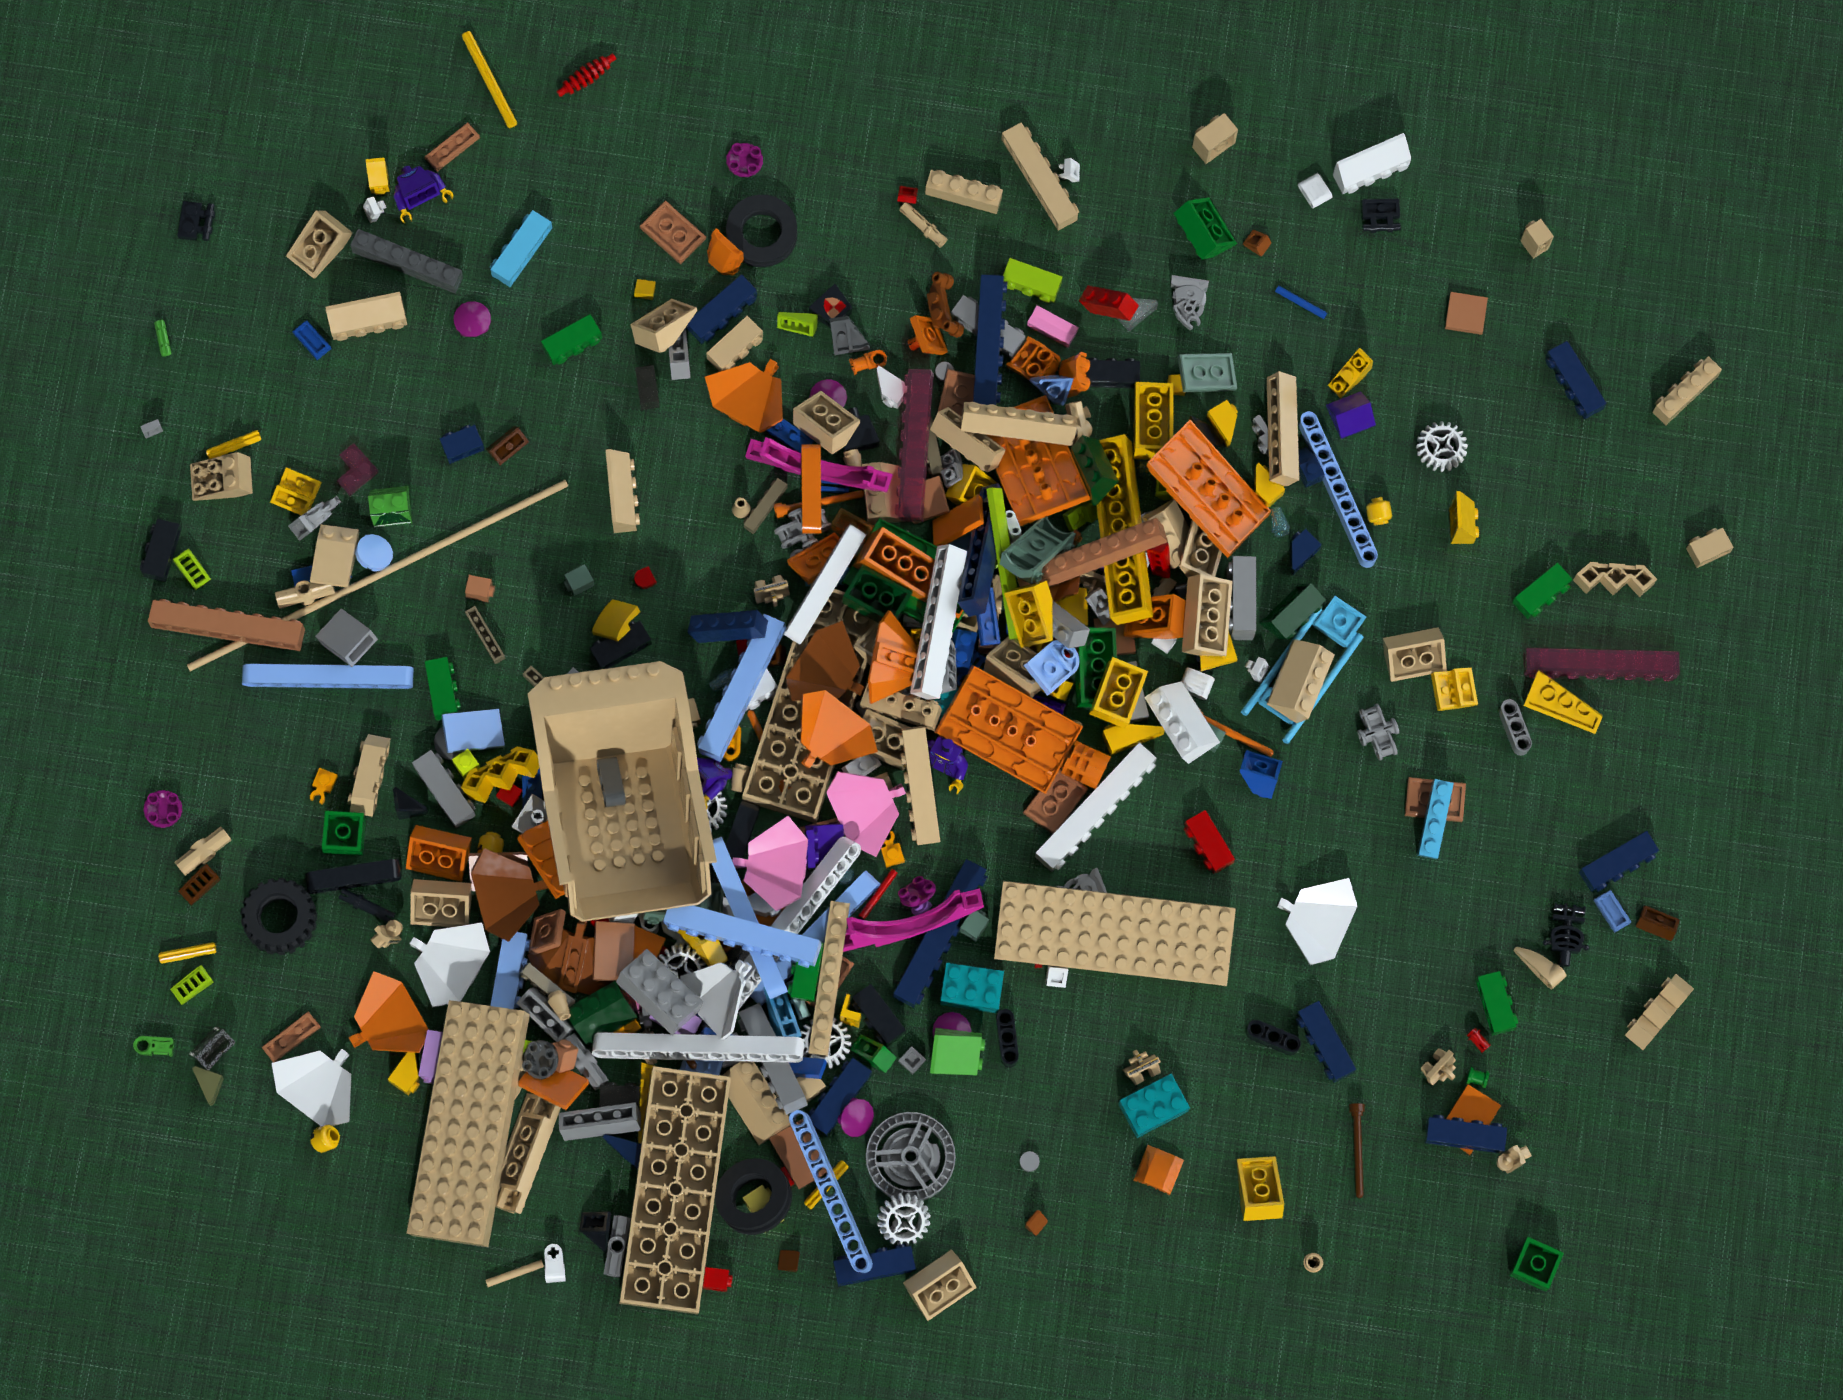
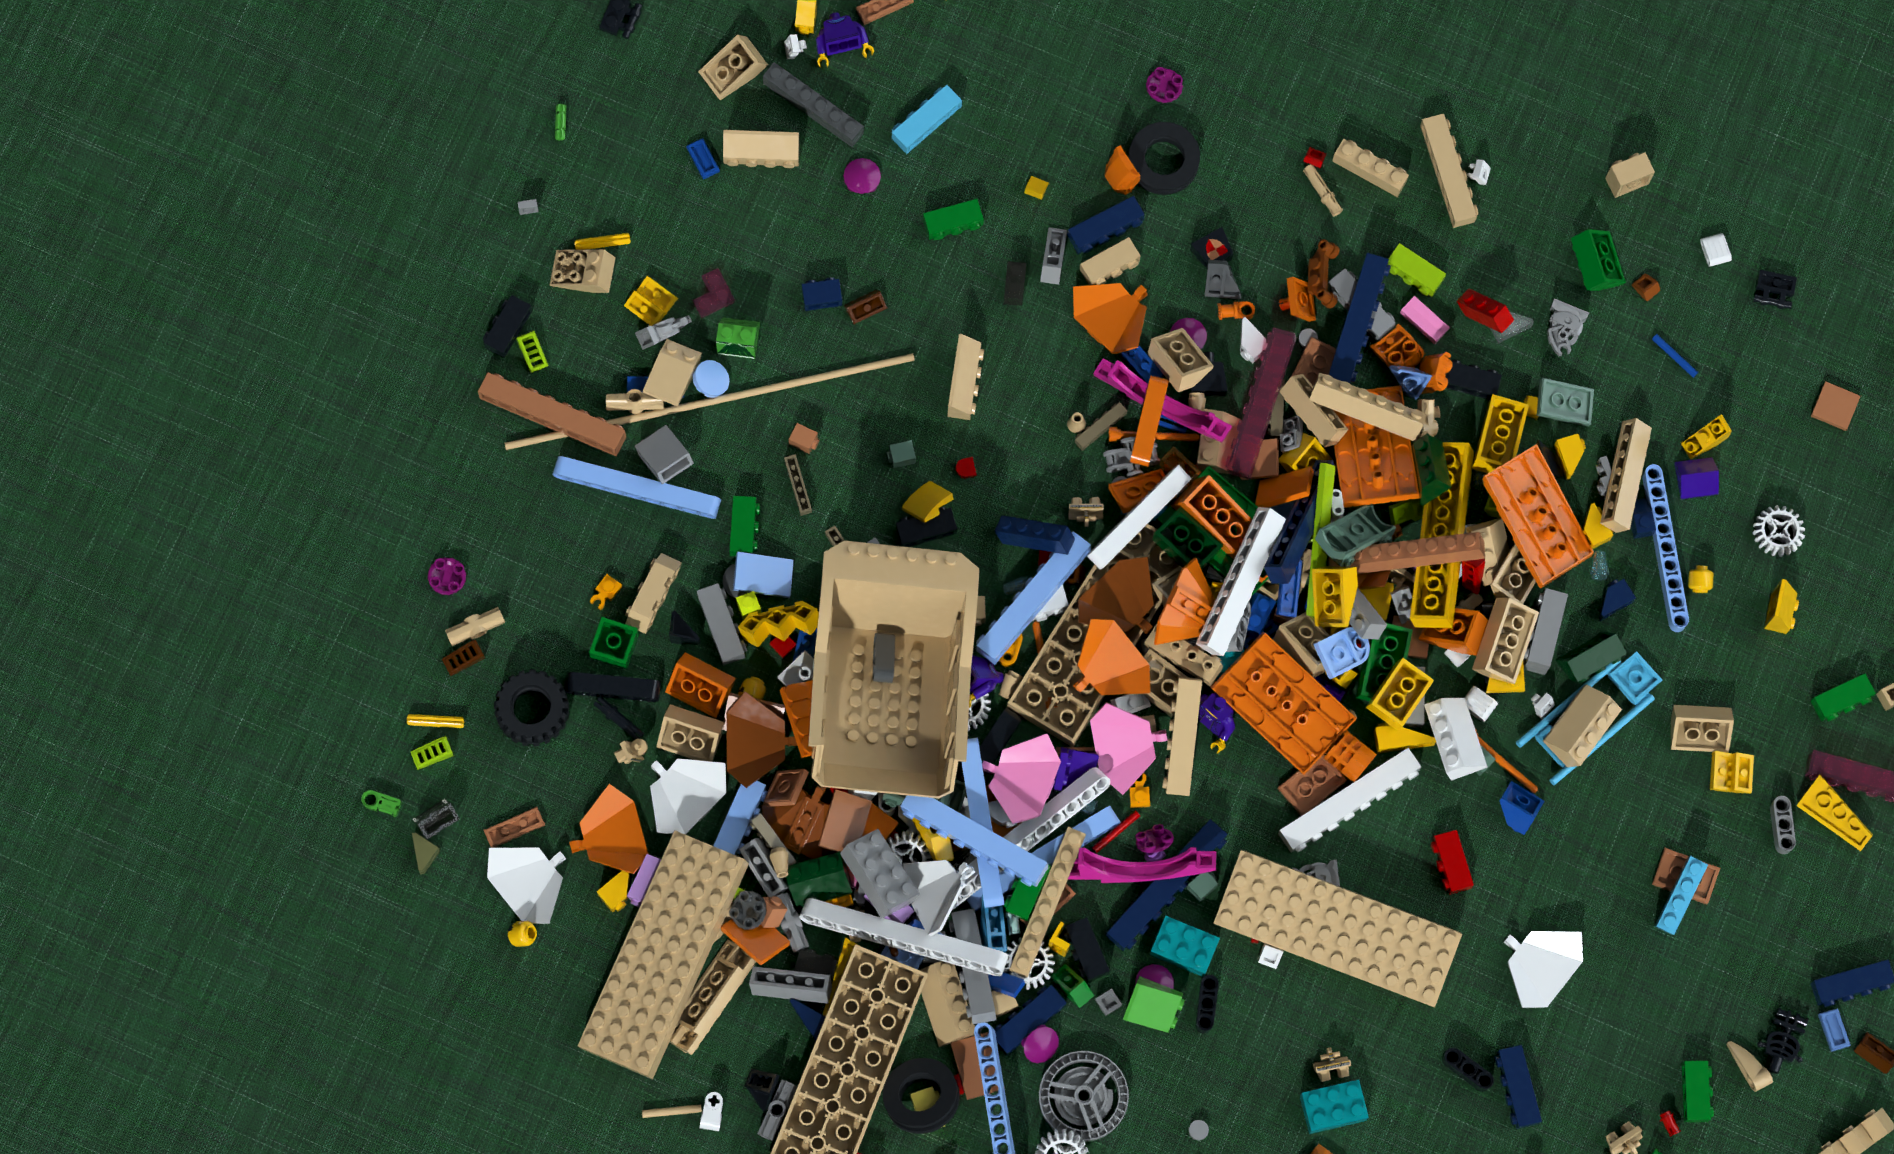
camera: 15 degrees right, 0 degrees up
tan slope [631,299,697,353] -> none
nougat tile [640,200,706,265] -> none
lime slope [777,312,818,337] -> none
yellow axle [804,1160,849,1209] -> none
white slope [1333,133,1411,194] -> none
light grey axle [1357,703,1399,761] -> none

